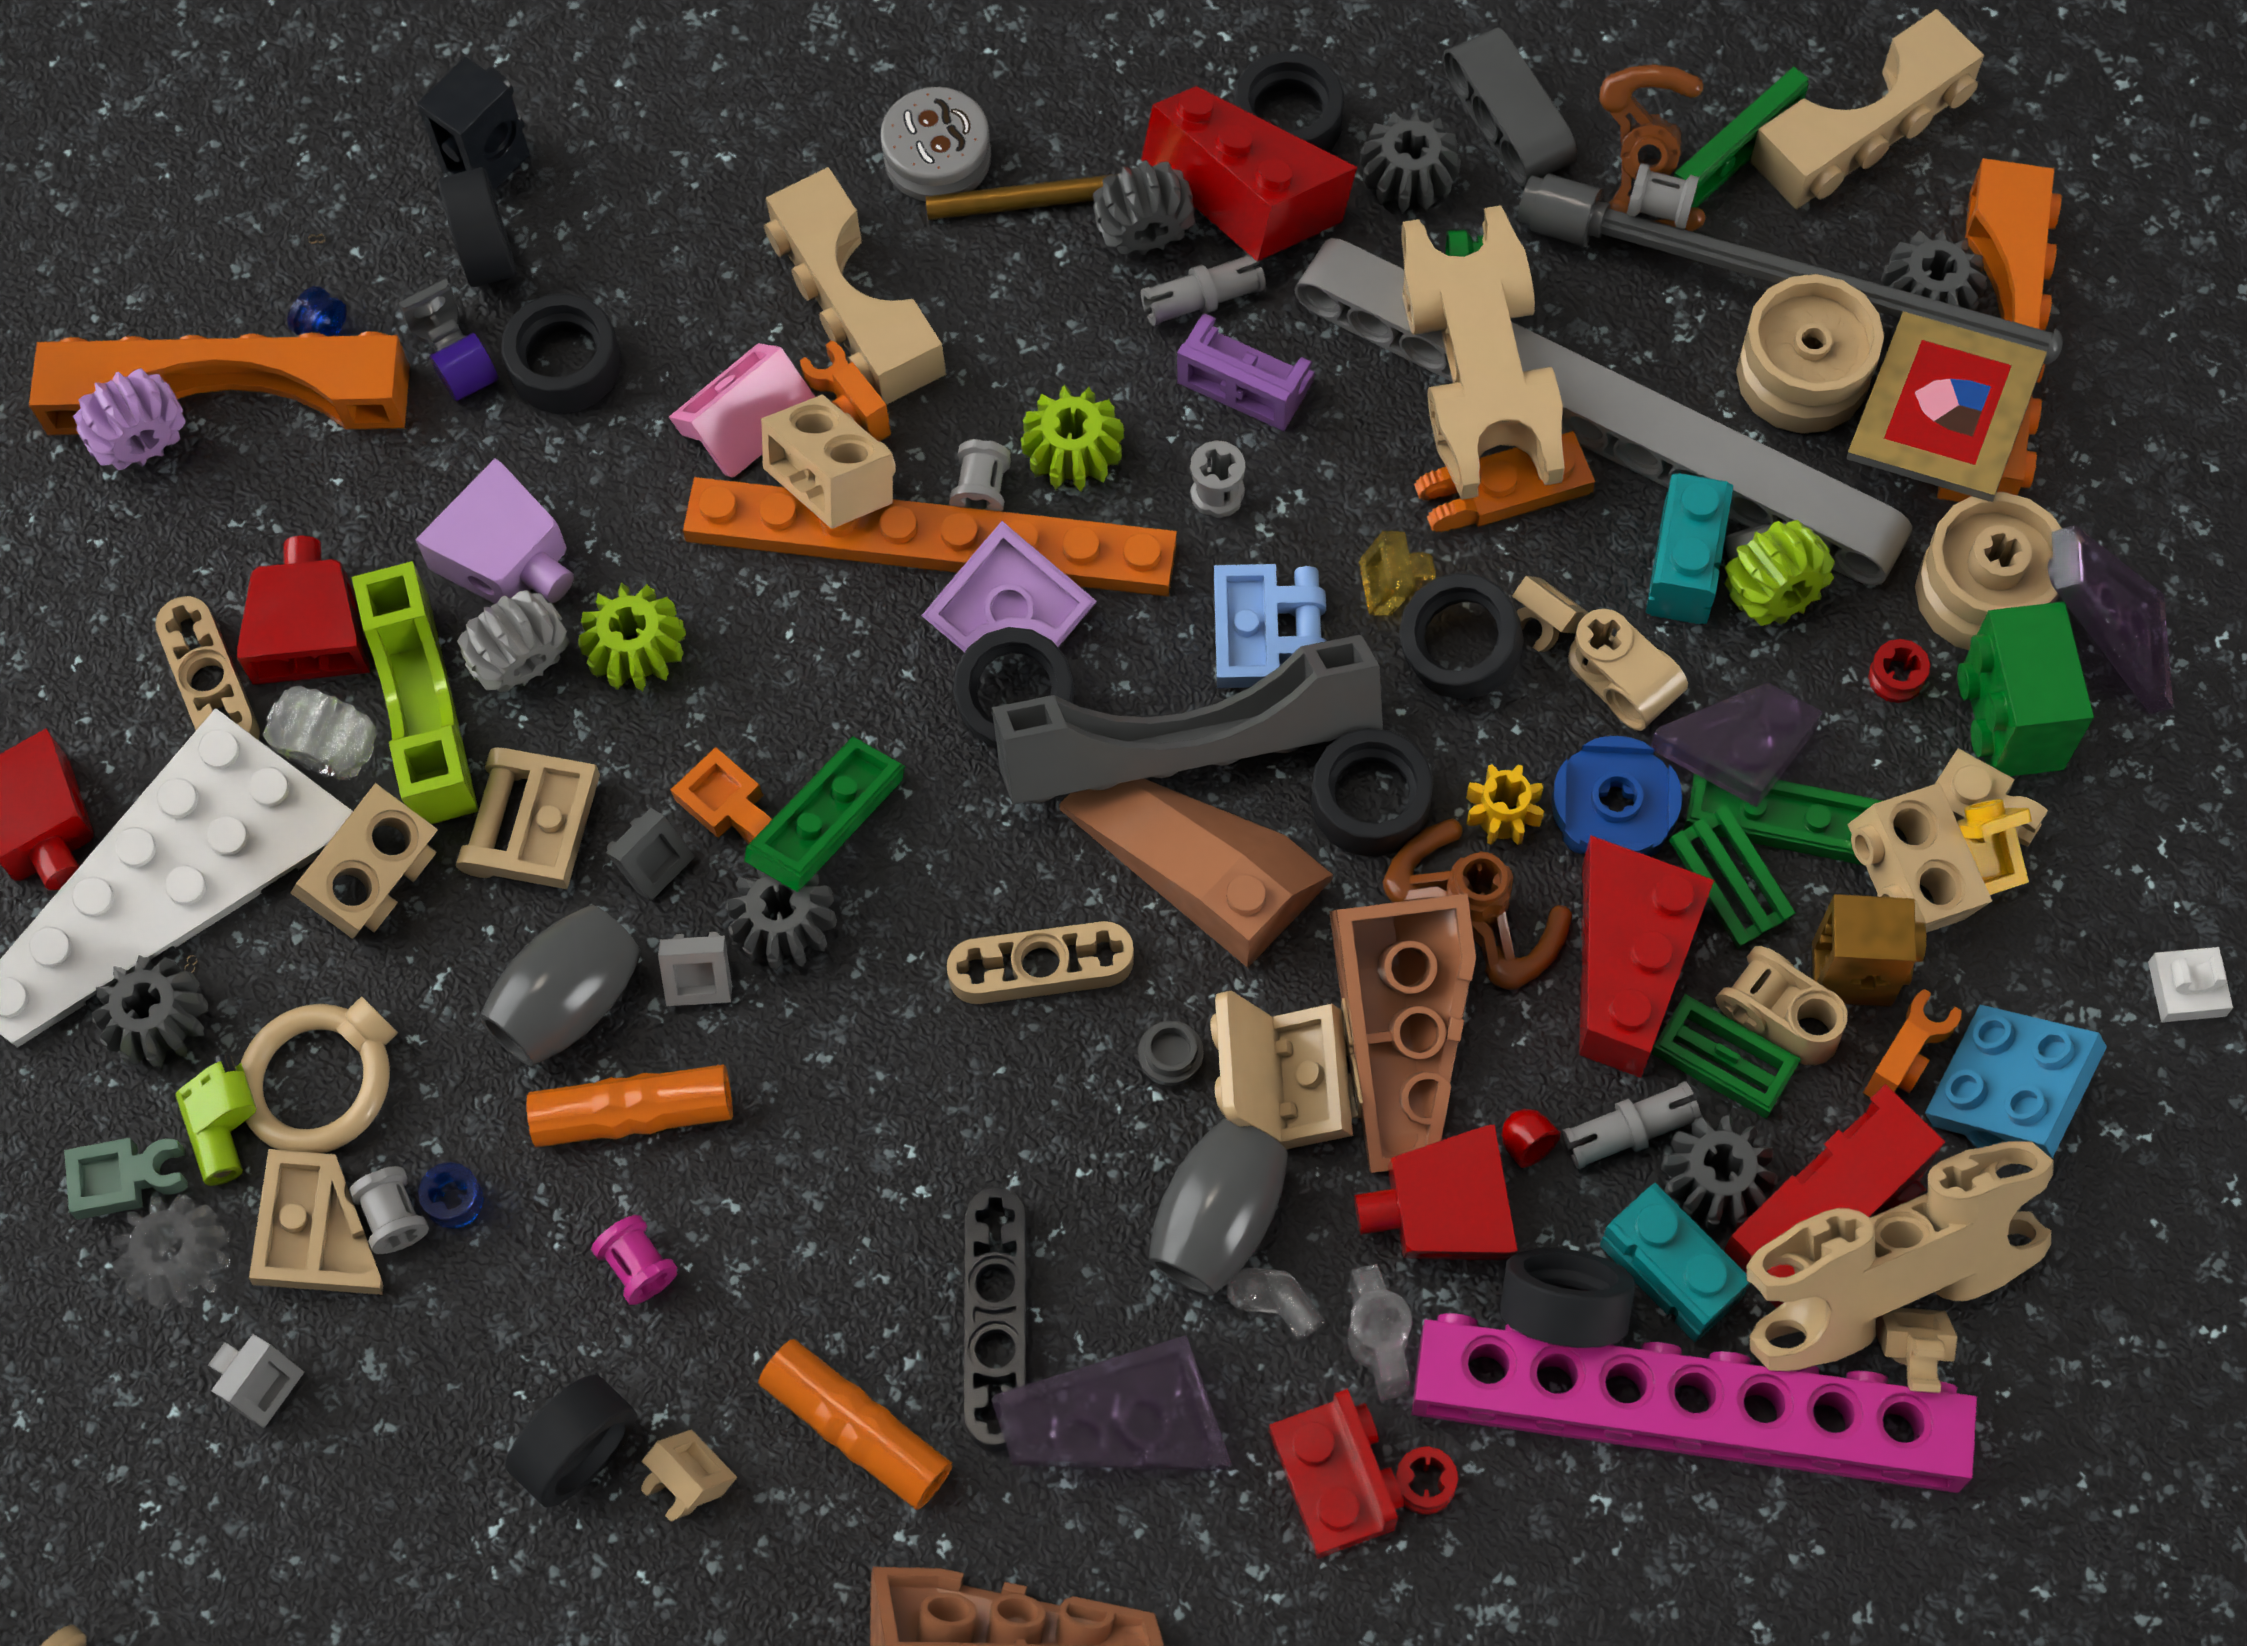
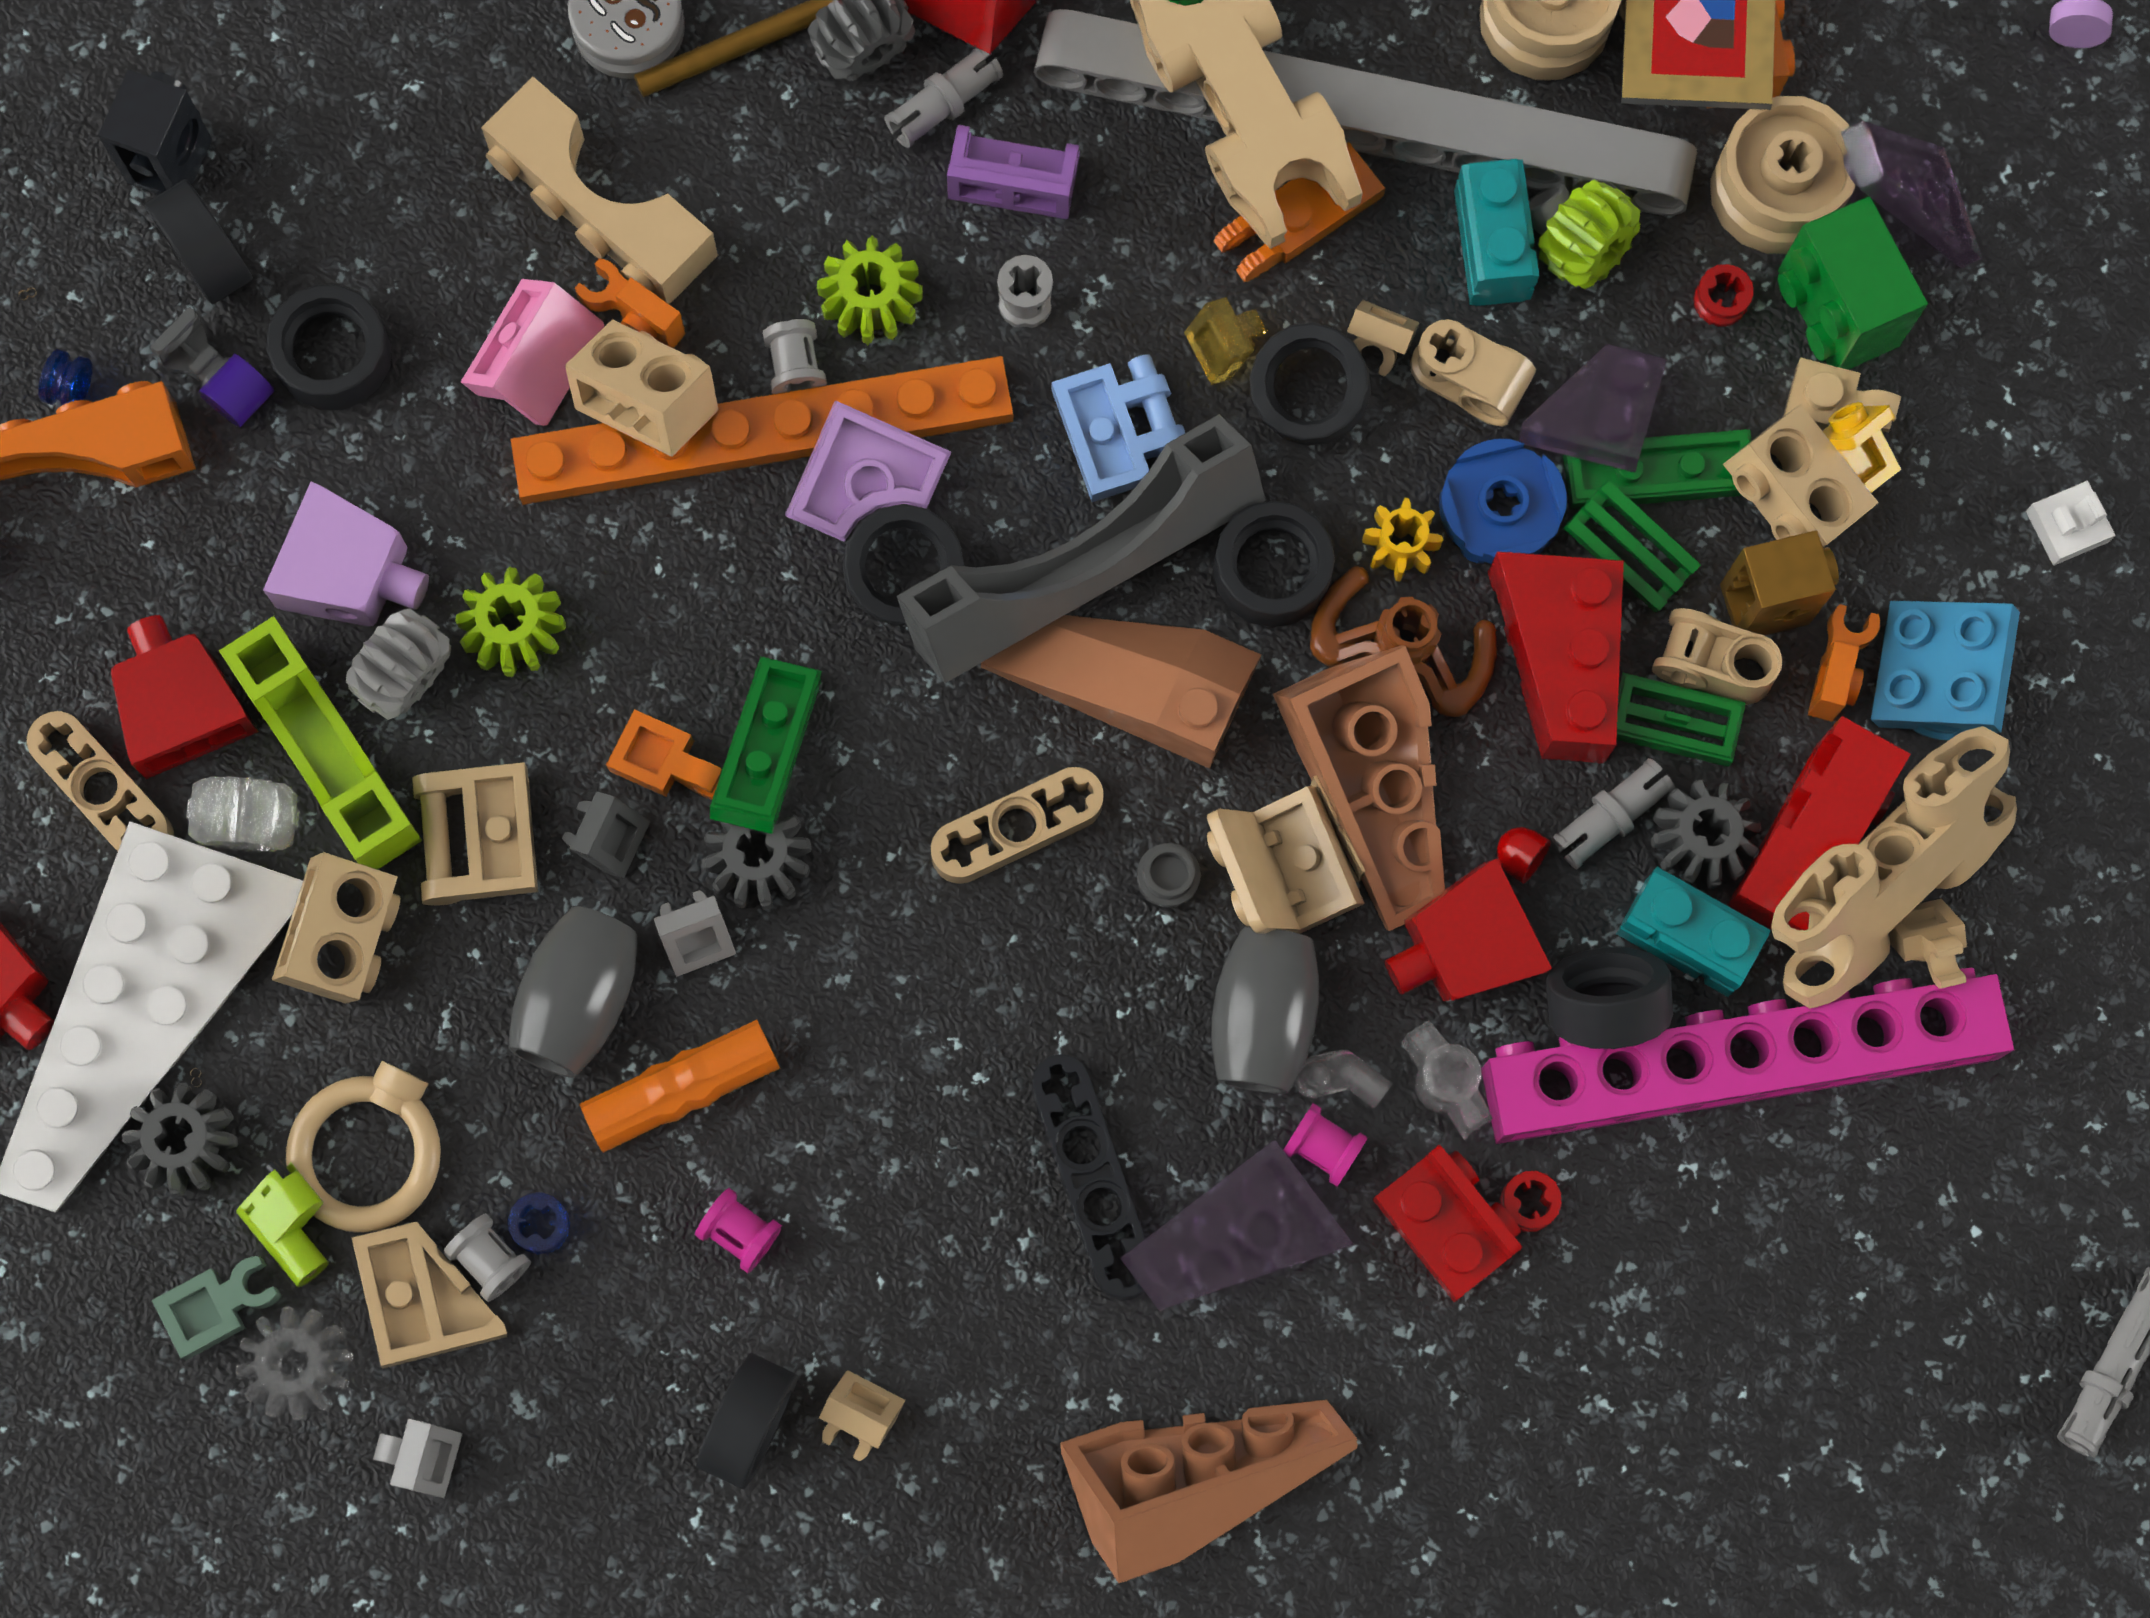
camera: 25 degrees left, 10 degrees up
orange axle [758,1339,953,1510] -> none
none -> dark pink bush [1282,1103,1368,1187]

